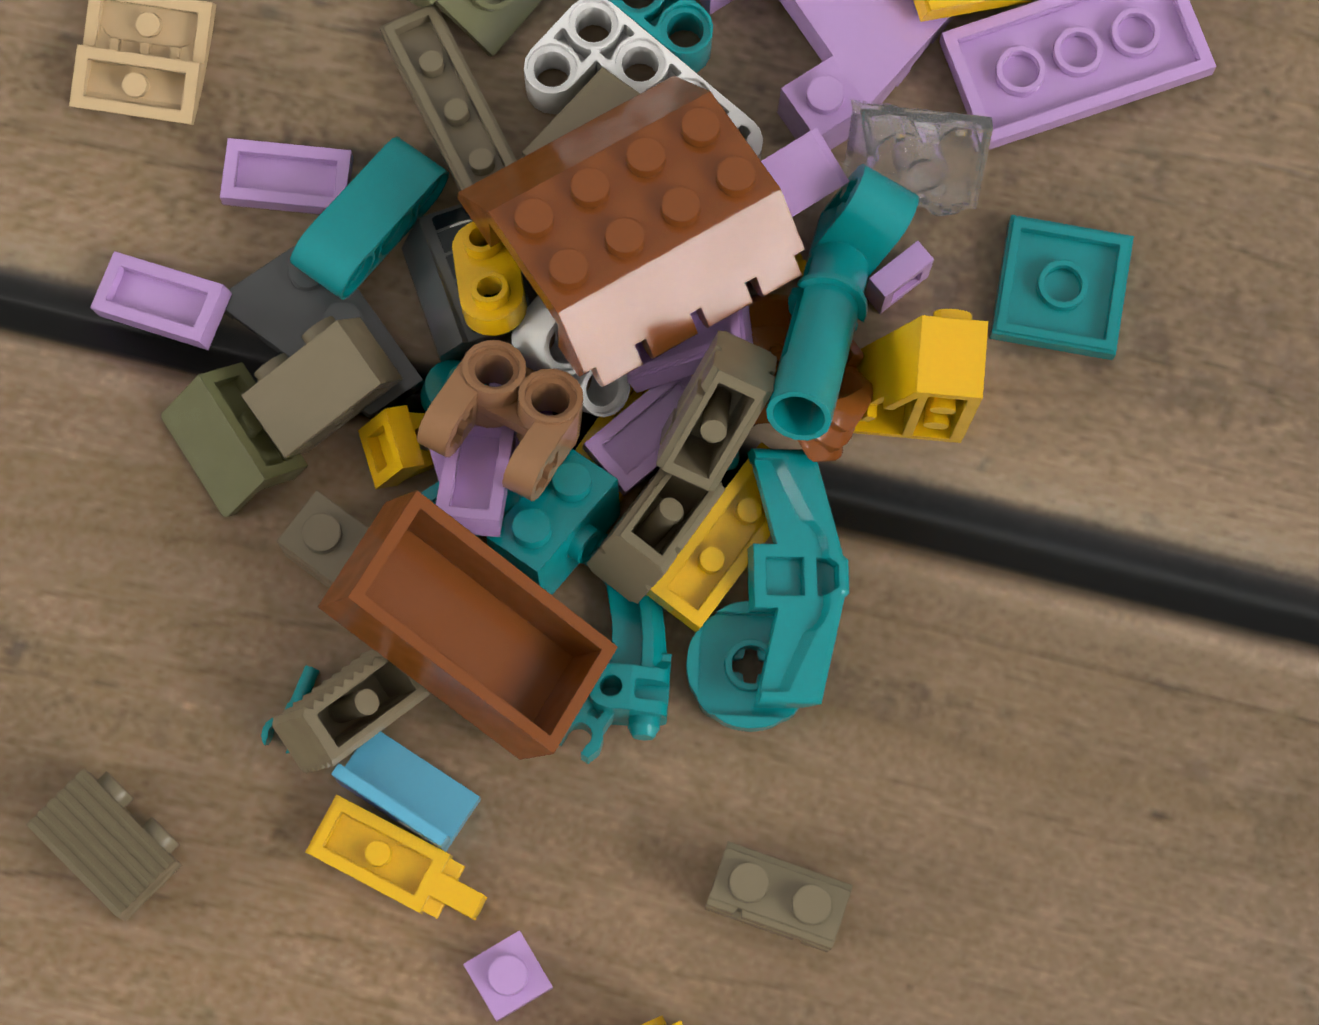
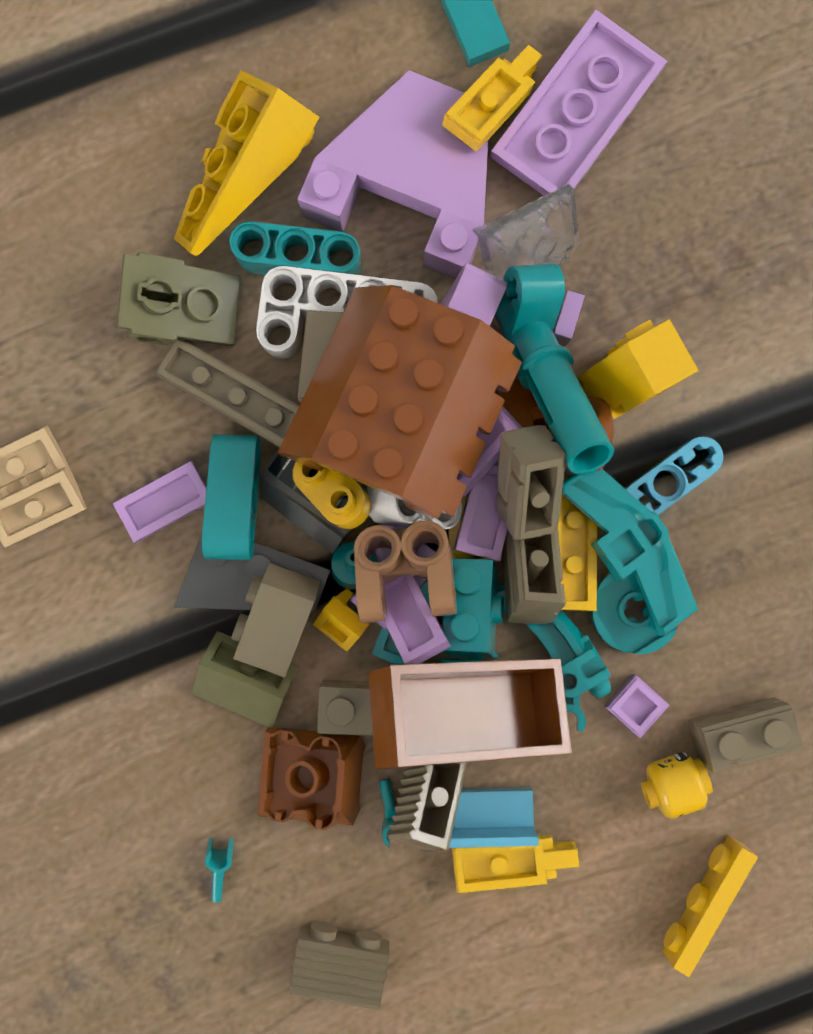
camera: 35 degrees left, 10 degrees up
lavender tile [90,251,232,350] -> none
lavender plate [463,930,553,1022] -> none
teal tile [989,215,1134,360] -> none
none -> teal hand [205,837,234,903]
none -> dark orange slope [258,727,366,830]
none -> lavender tile [604,674,670,738]
none -> medium azure beam [625,437,723,515]
none -> yellow head [640,752,713,819]

